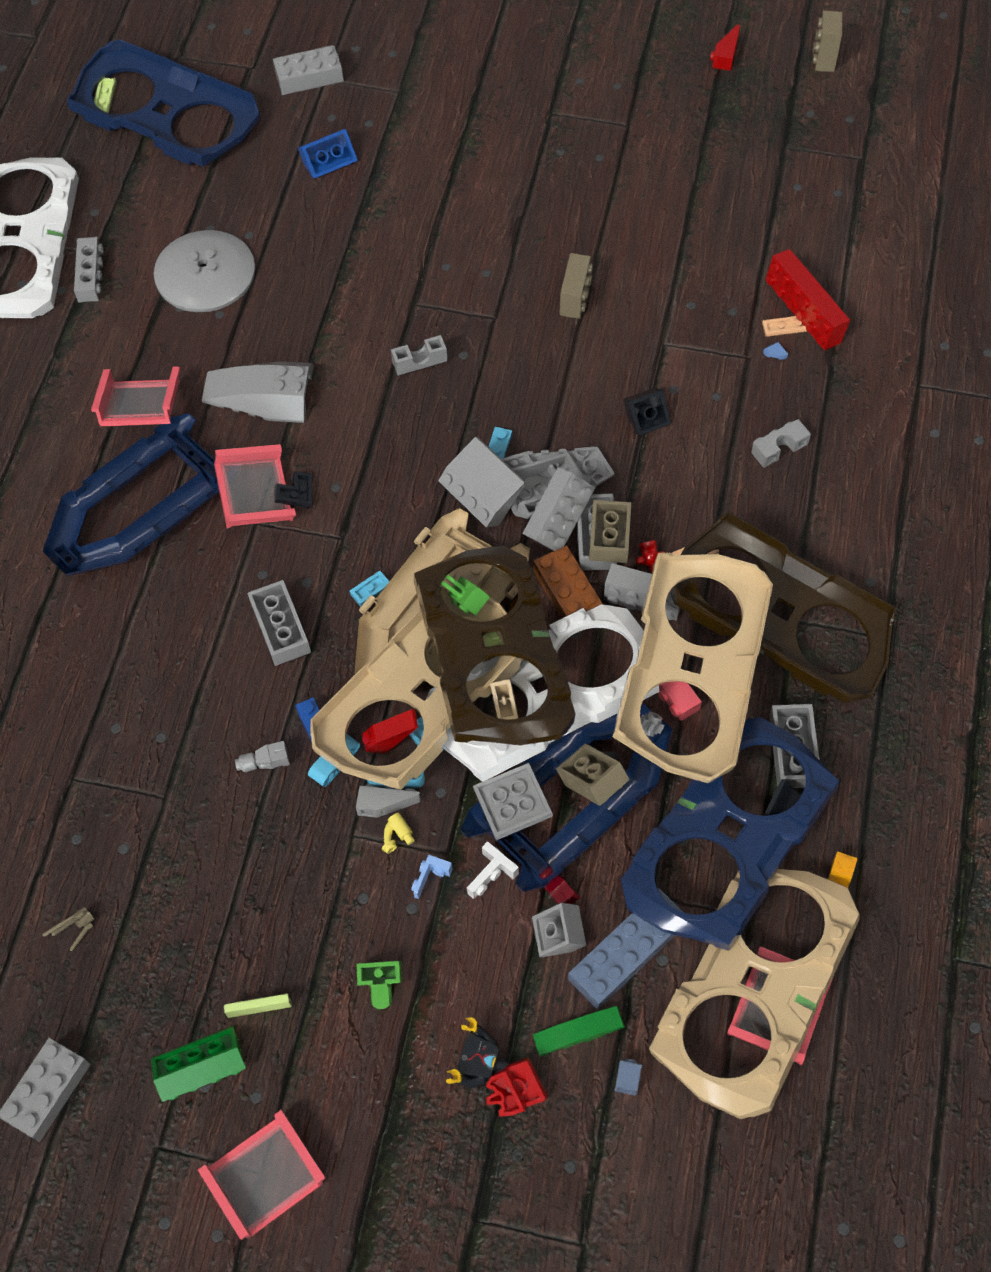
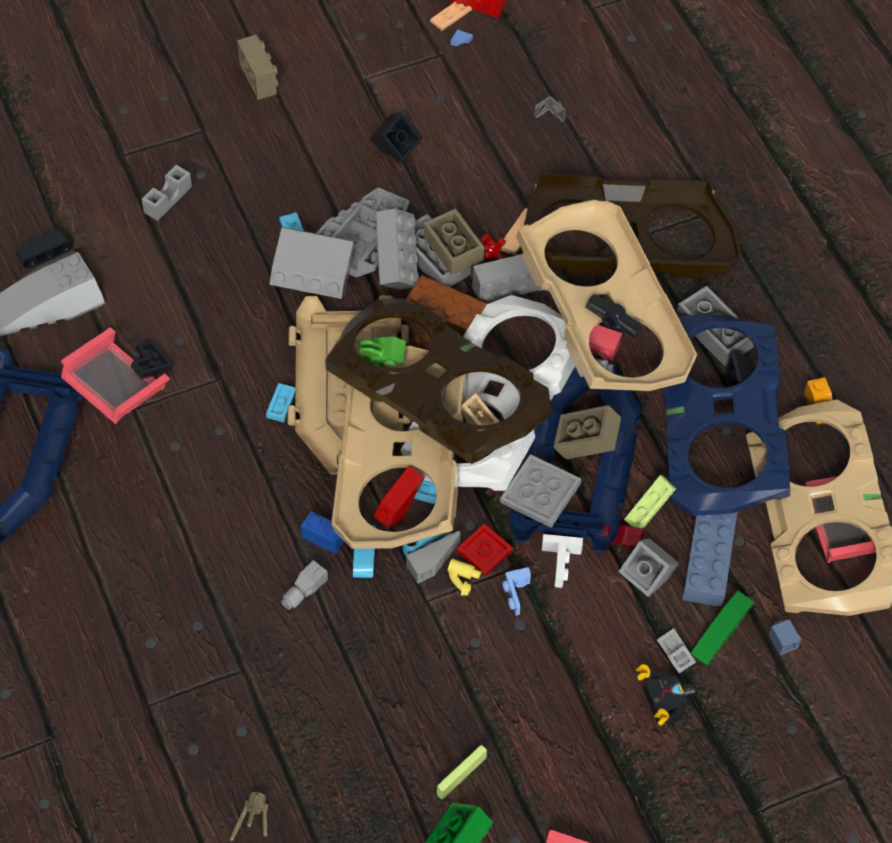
camera: 40 degrees left, 5 degrees down
light grey brick [247,580,311,666] -> none
bright green brick [357,961,403,1009] -> none
red plate [486,1057,548,1117] -> none
light grey arch [751,419,811,468] -> none
none -> black beam [15,229,71,268]
none -> red plate [457,524,513,576]
none -> clear bracket [535,96,566,121]
none -> black piece [585,294,643,338]
none -> yellowish green tile [624,475,676,528]
none -> light grey slope [657,629,696,674]

